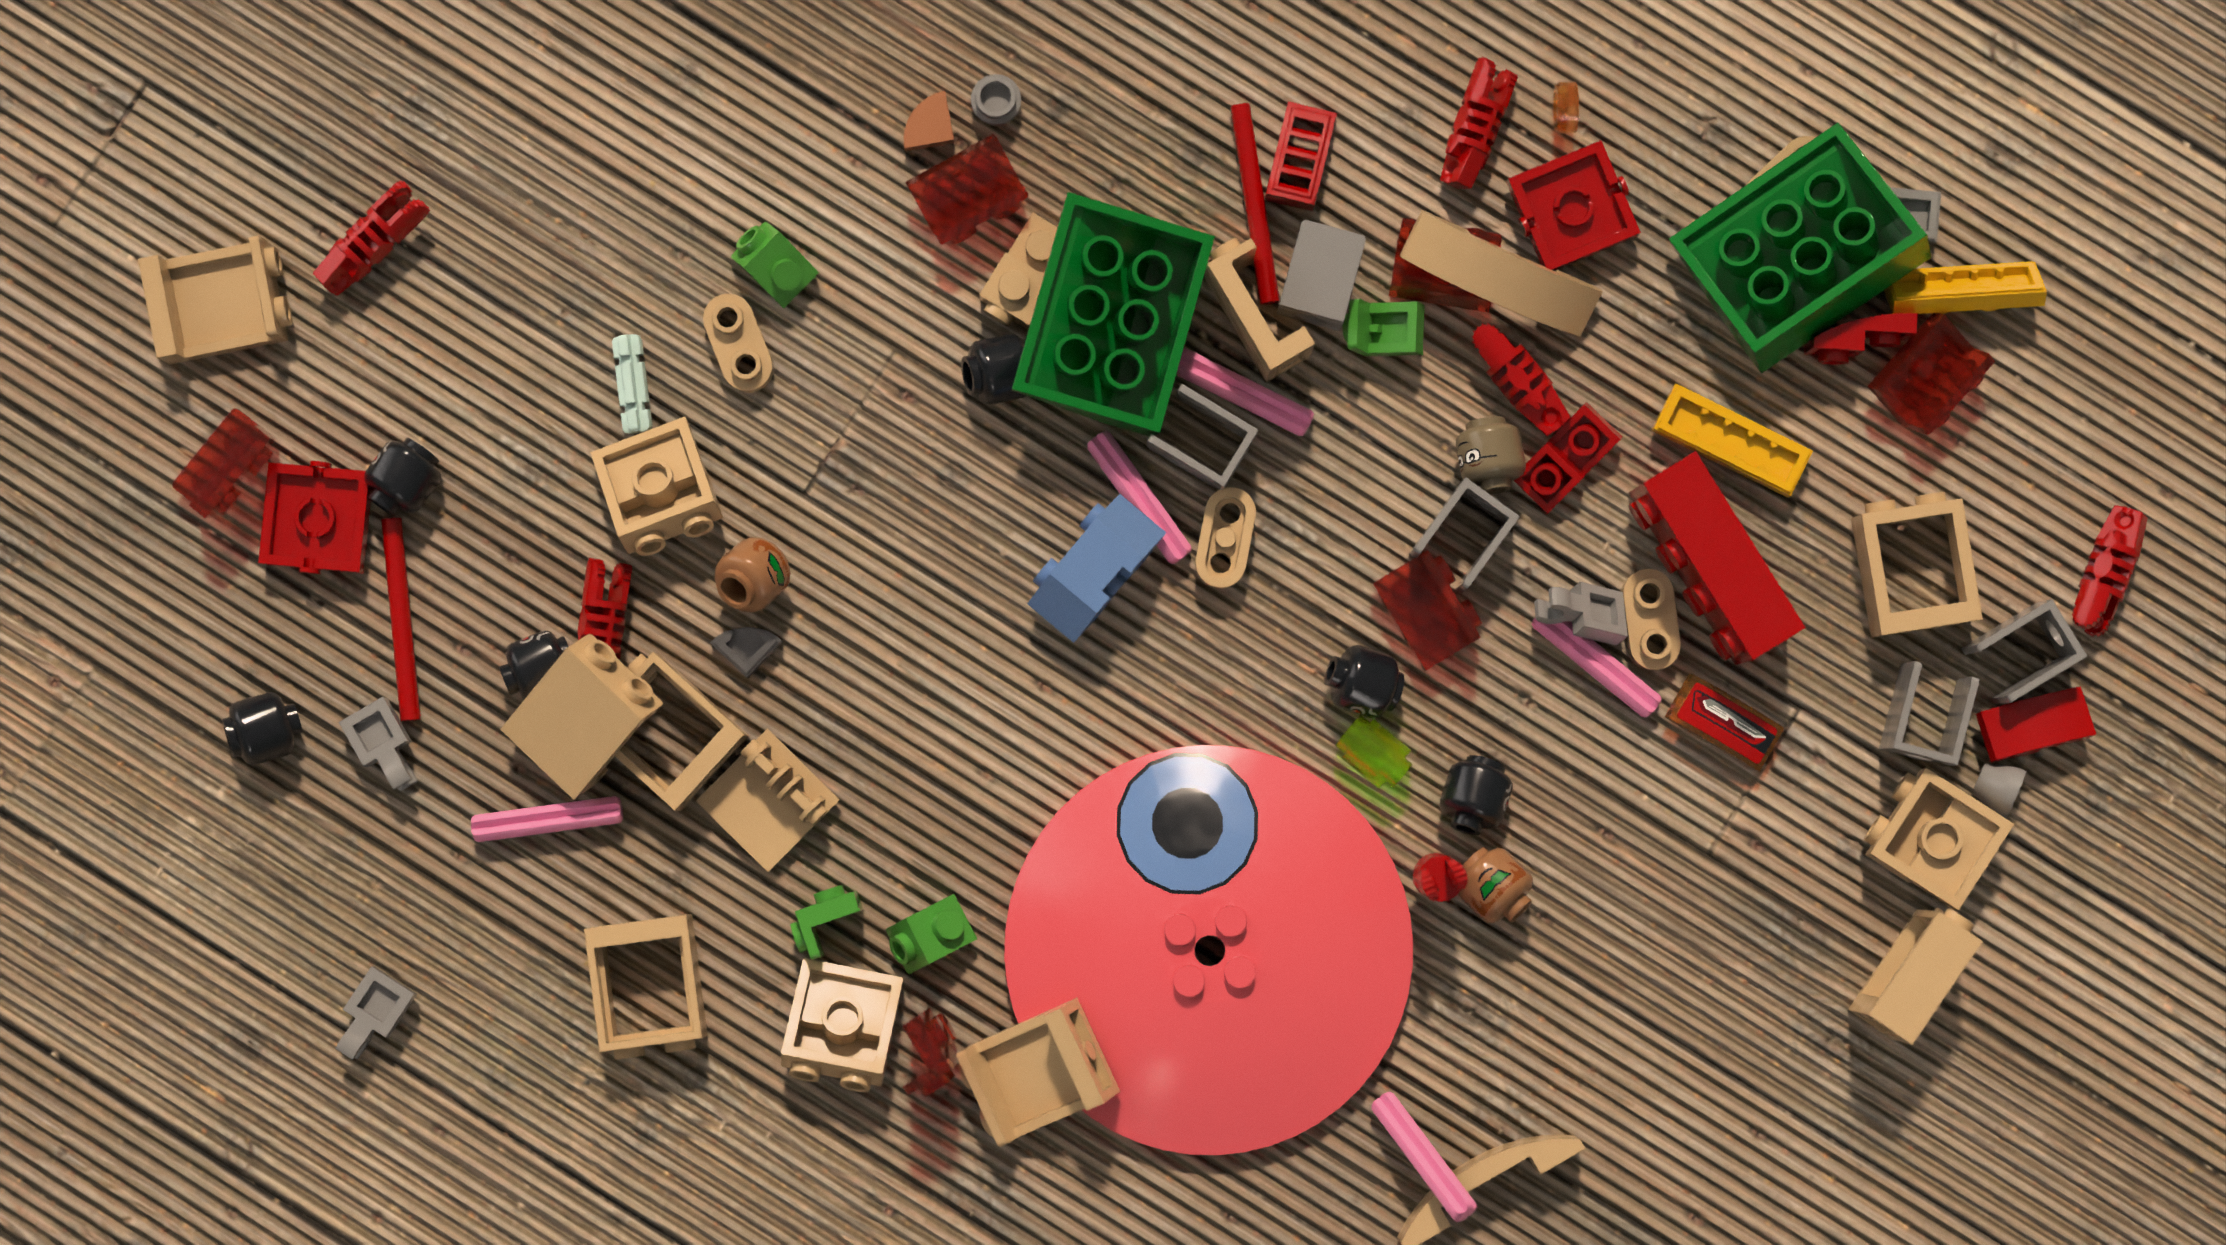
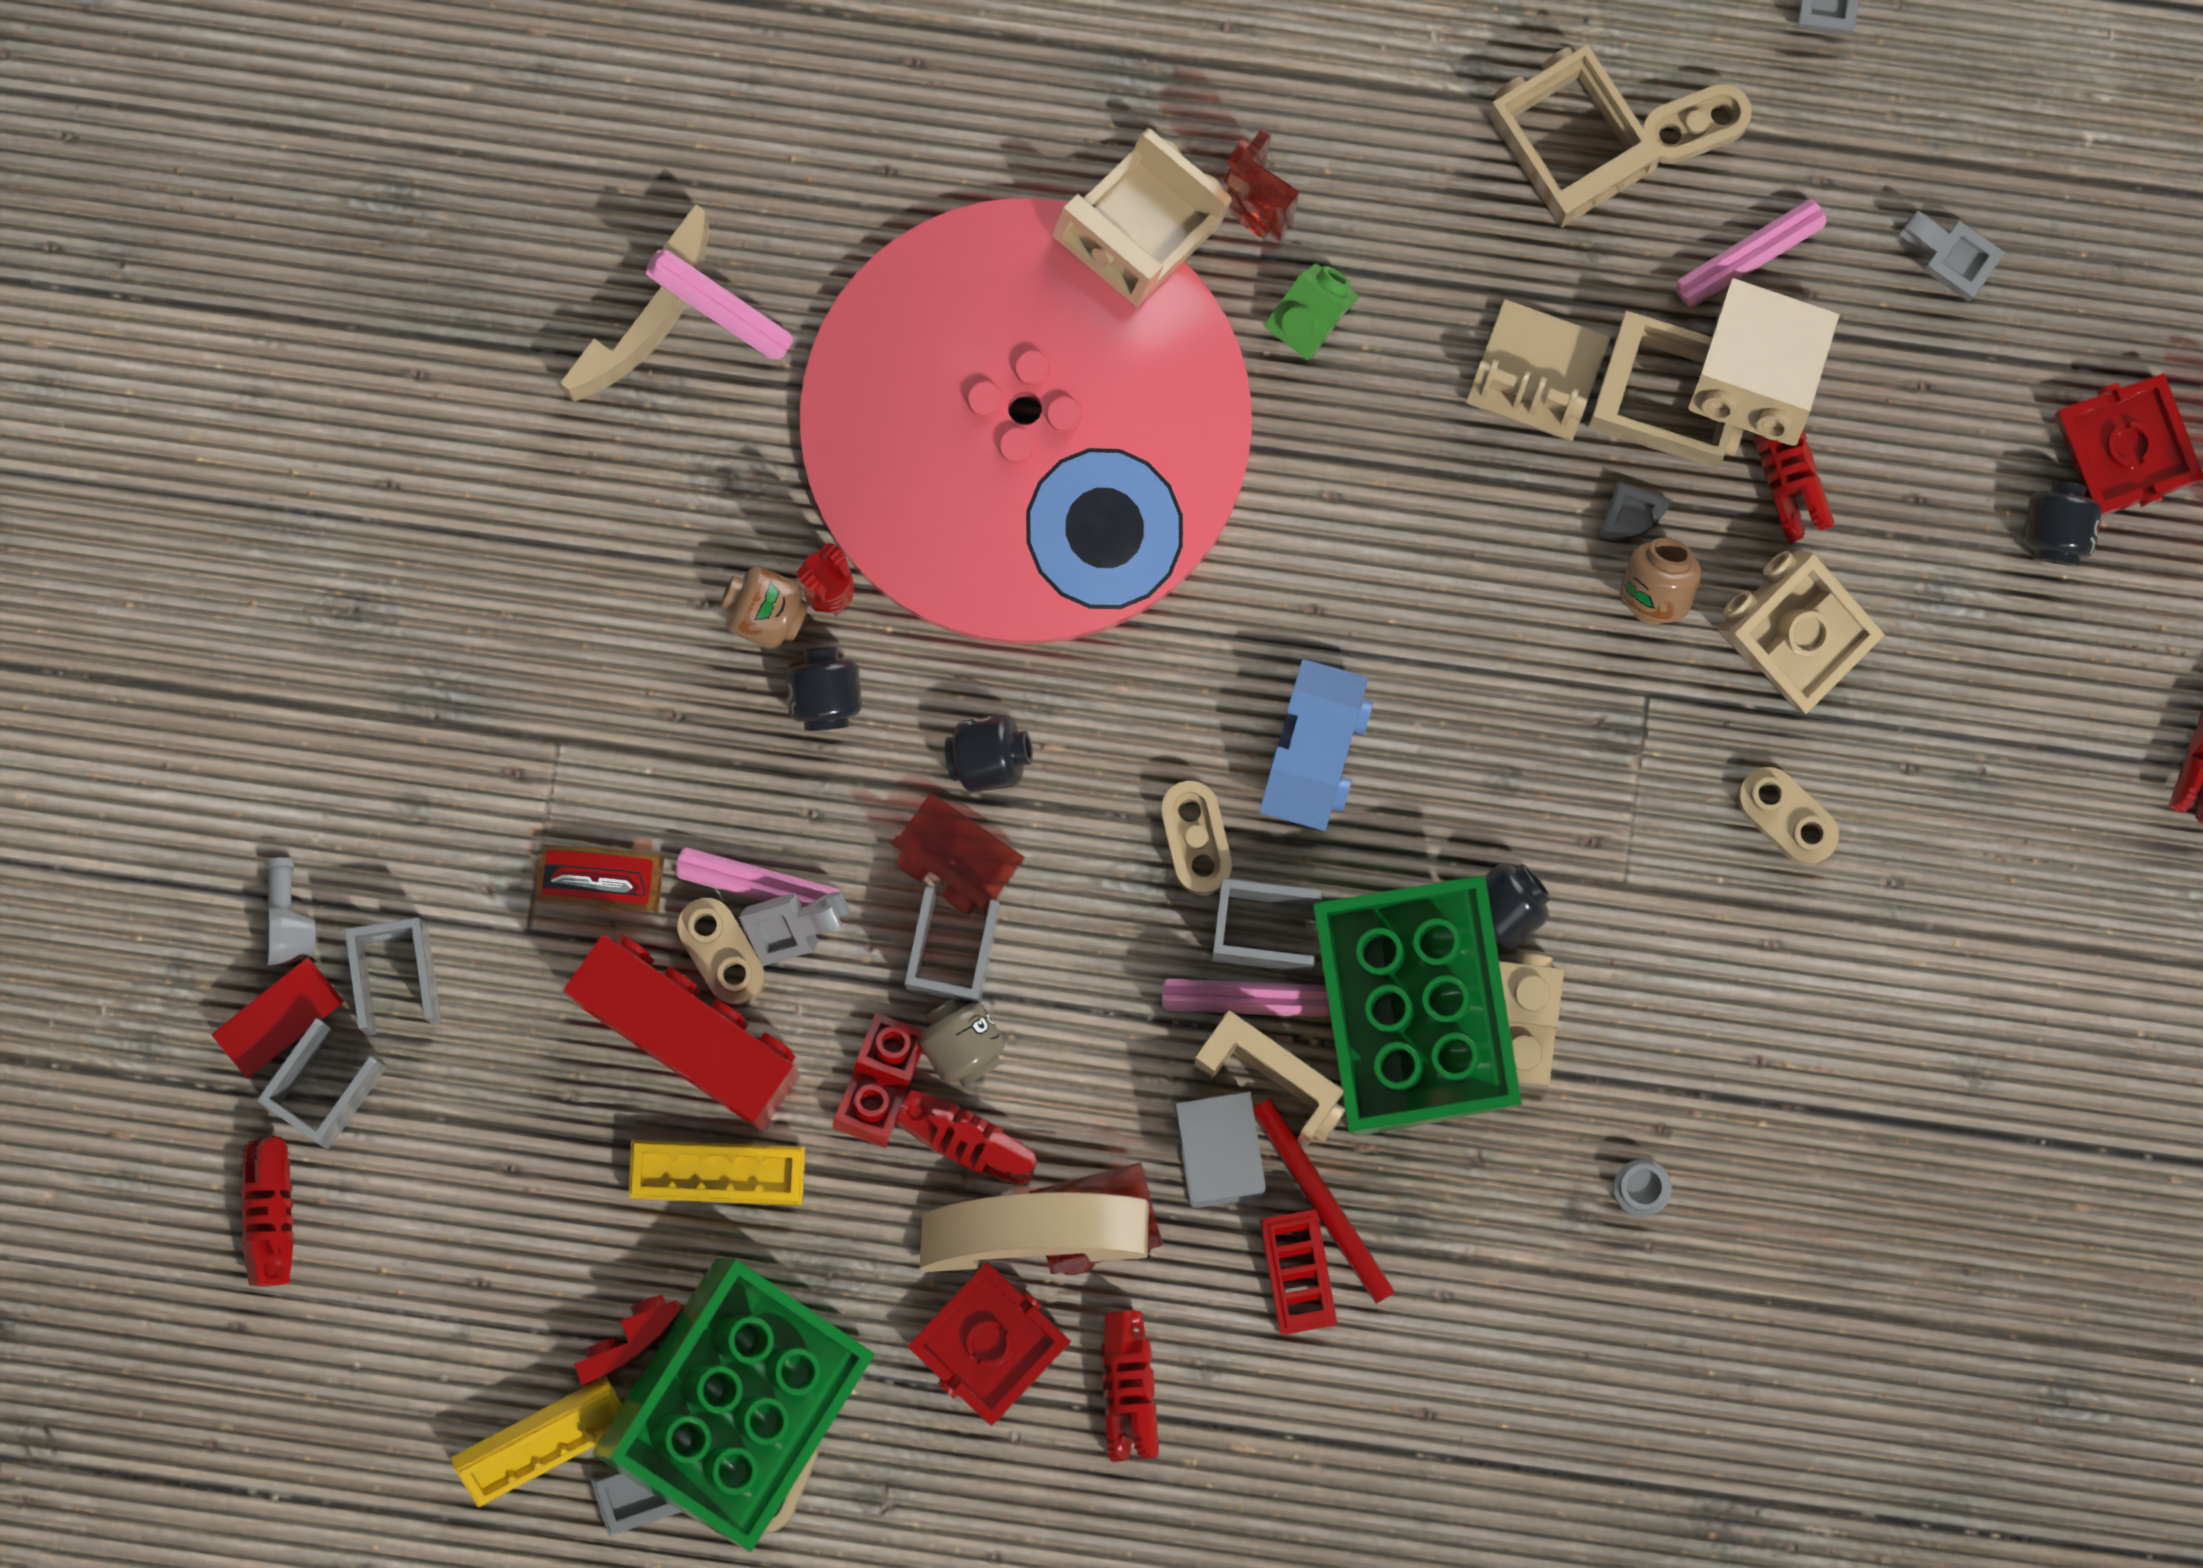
camera: 155 degrees right, 5 degrees down
black head [222,692,303,765] -> none
red bar [381,518,421,722] -> none
black head [499,630,569,700] -> none
light aqua axle [612,334,653,434] -> none
bright green bracket [731,222,819,308] -> none
tan plate [781,958,904,1092] -> none
bright green bracket [790,885,863,960] -> none
nougat tile [904,91,955,152] -> none
clear red bracket [905,133,1029,245] -> none
bright pink axle [1087,430,1192,564] -> none
clear neon green brick [1335,715,1412,789] -> none
bright green bracket [1343,299,1425,357] -> none
clear orange tile [1553,82,1579,133] -> none
tan window [1848,907,1983,1045] -> none
tan window [1851,492,1983,638] -> none
tan plate [1863,768,2014,911] -> none
clear red bracket [1867,313,1995,435] -> none
none -> tan plate [1643,84,1752,164]

